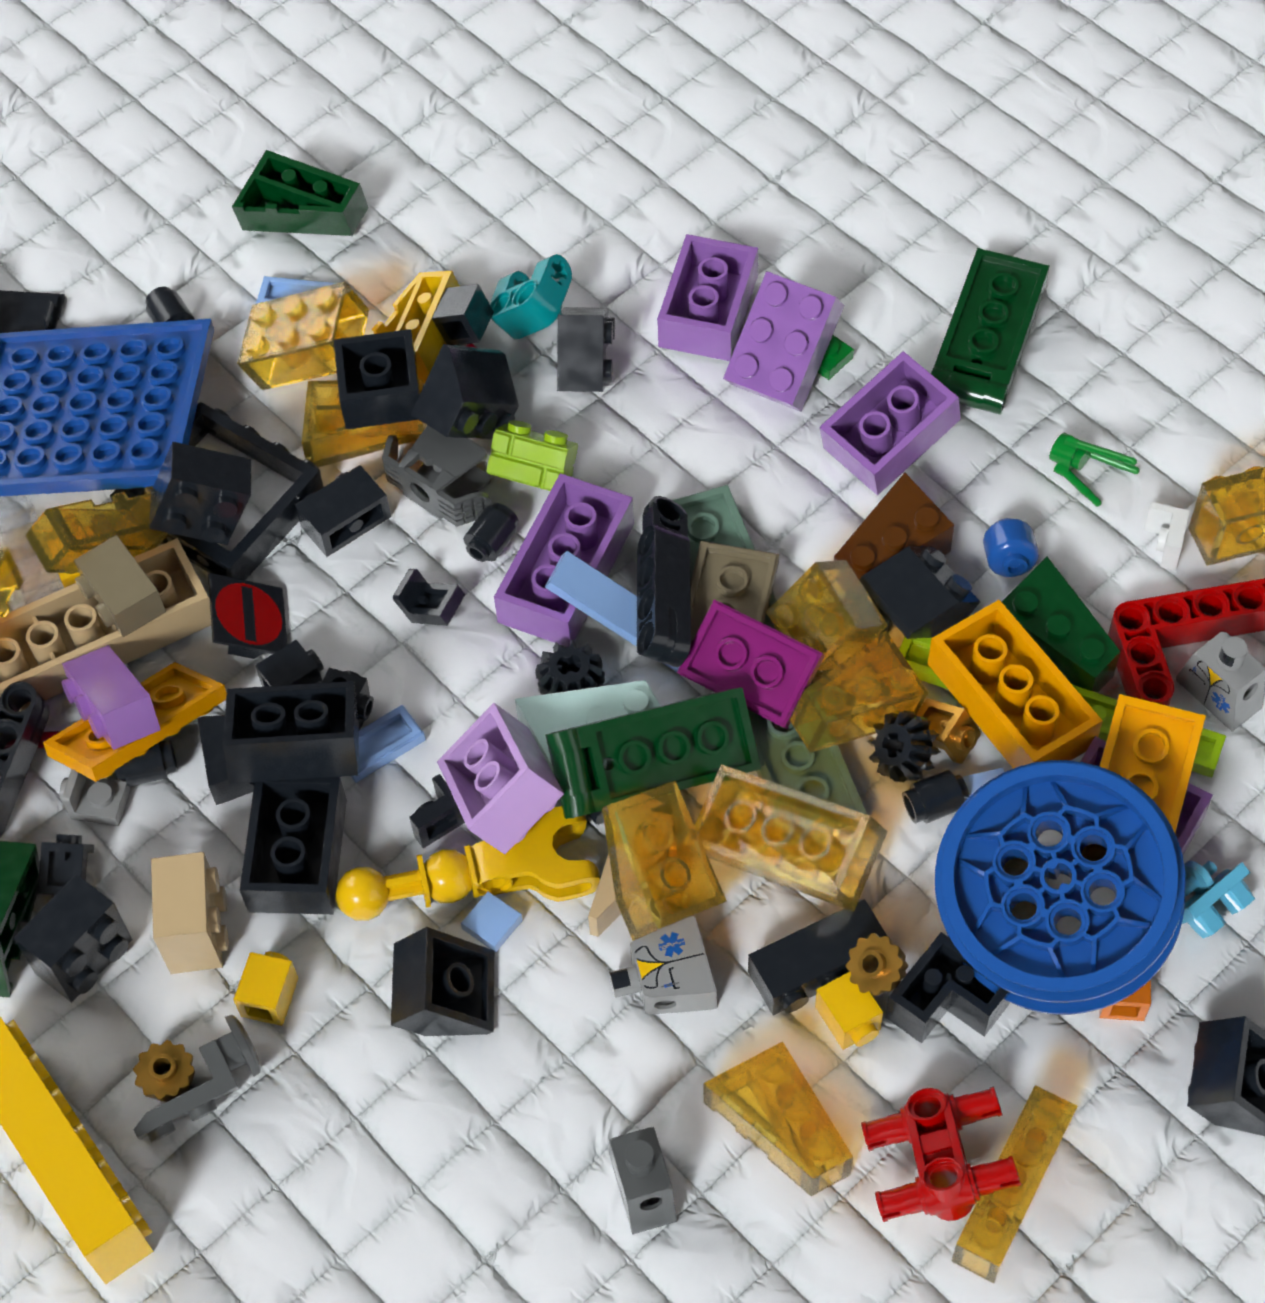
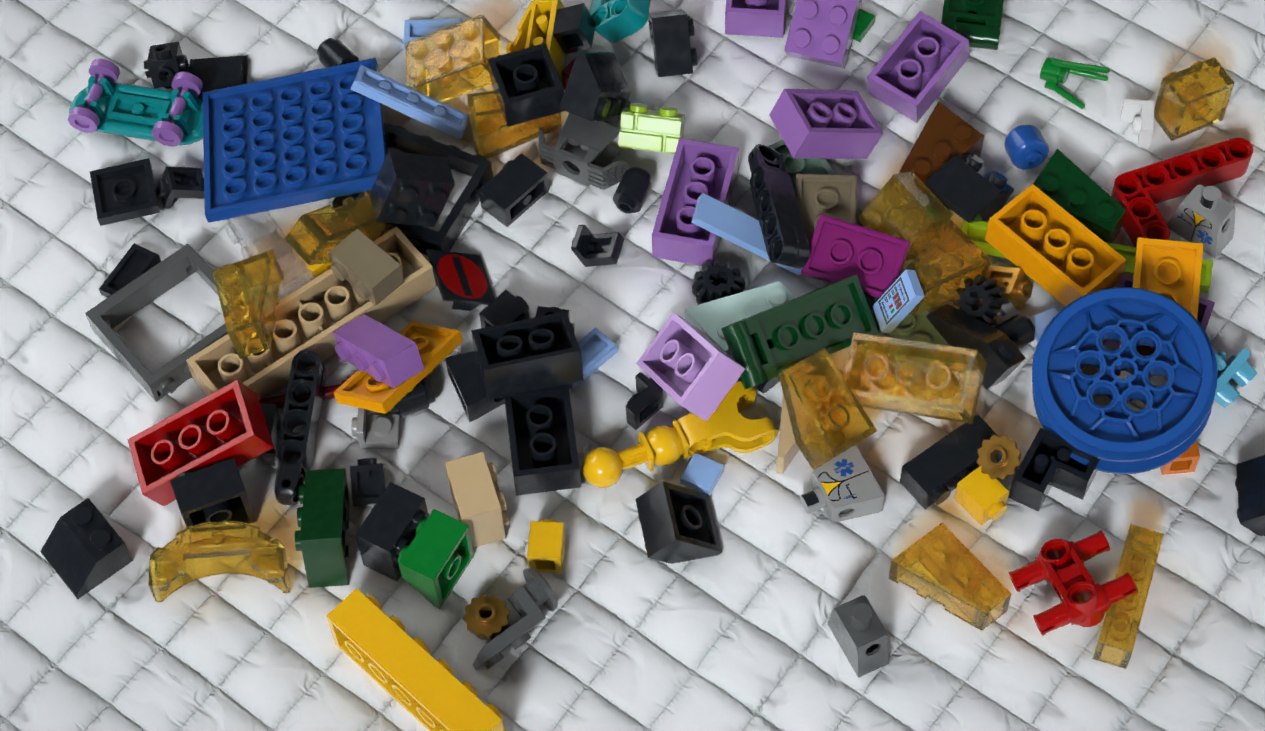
camera: 10 degrees left, 0 degrees up
none -> light blue tile [351,65,470,140]
none -> green slope [398,509,474,609]
none -> medium lavender brick [769,89,883,159]
none -> light blue tile [872,269,925,333]
none -> black slope [926,304,1026,390]

